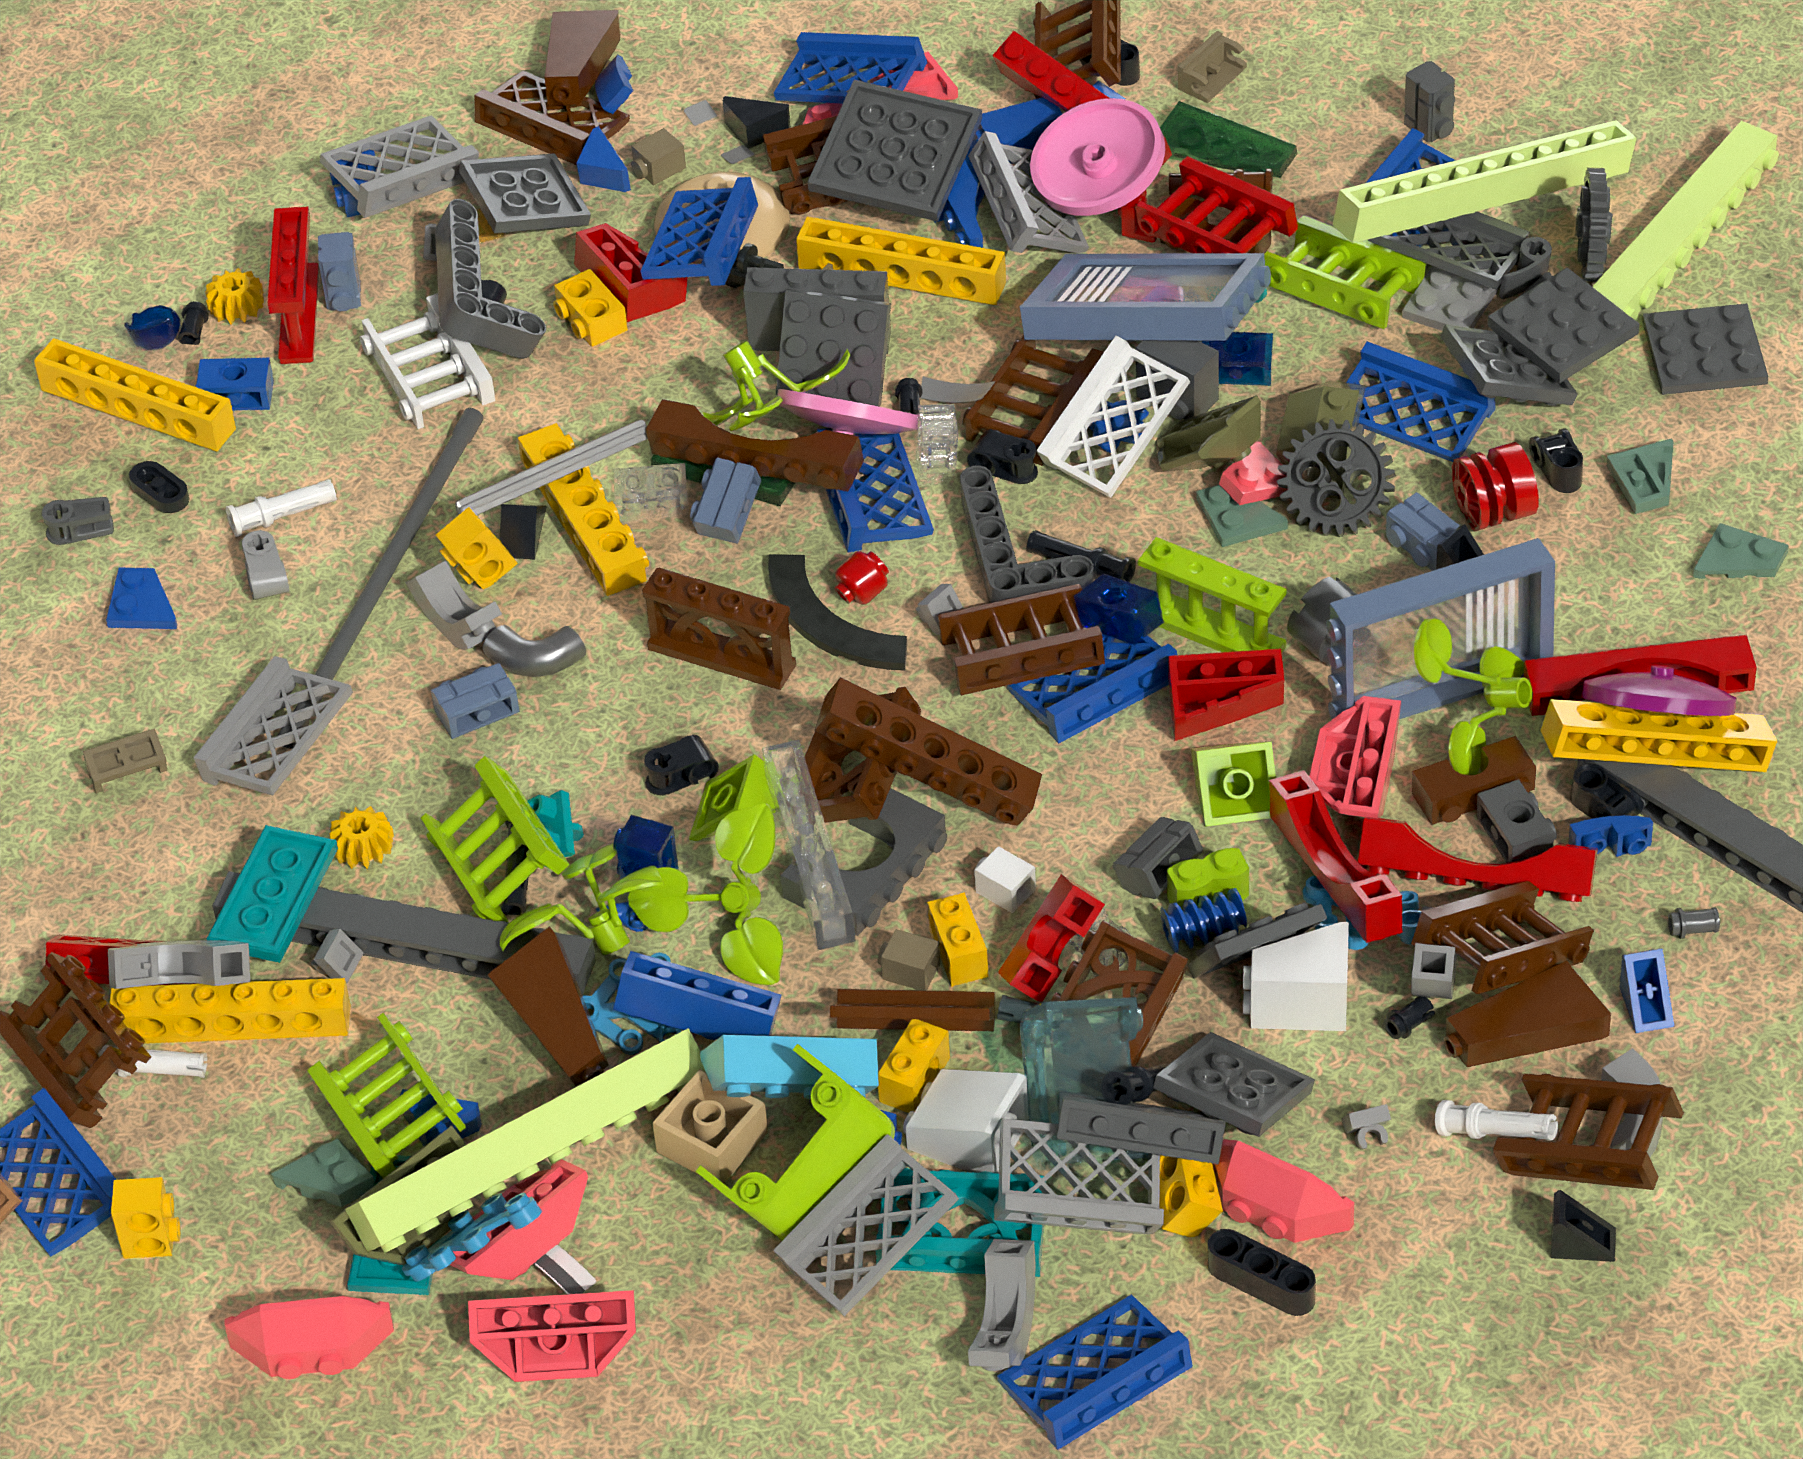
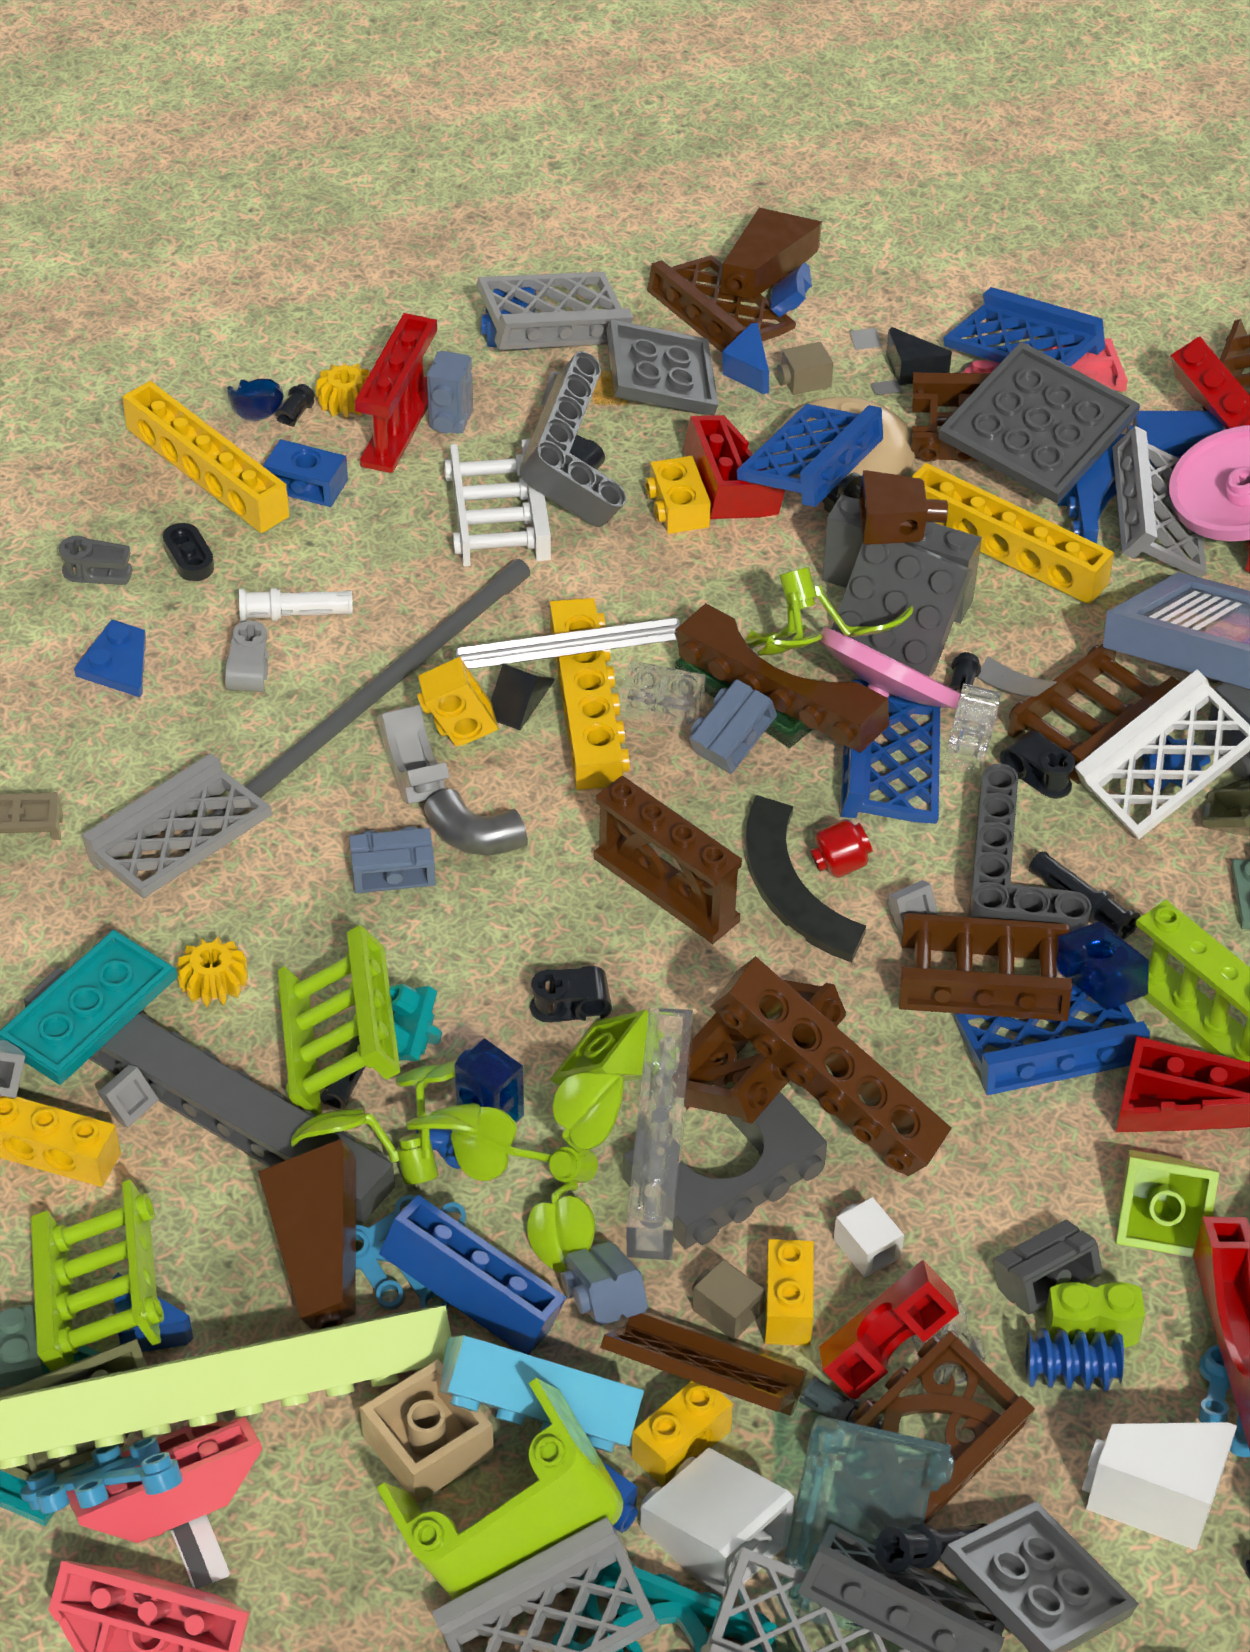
camera: 15 degrees right, 0 degrees up
dark grey plate [1187,902,1327,979] -> none
none -> sand blue brick [561,1241,648,1326]
none -> reddish brown torso [858,470,948,545]

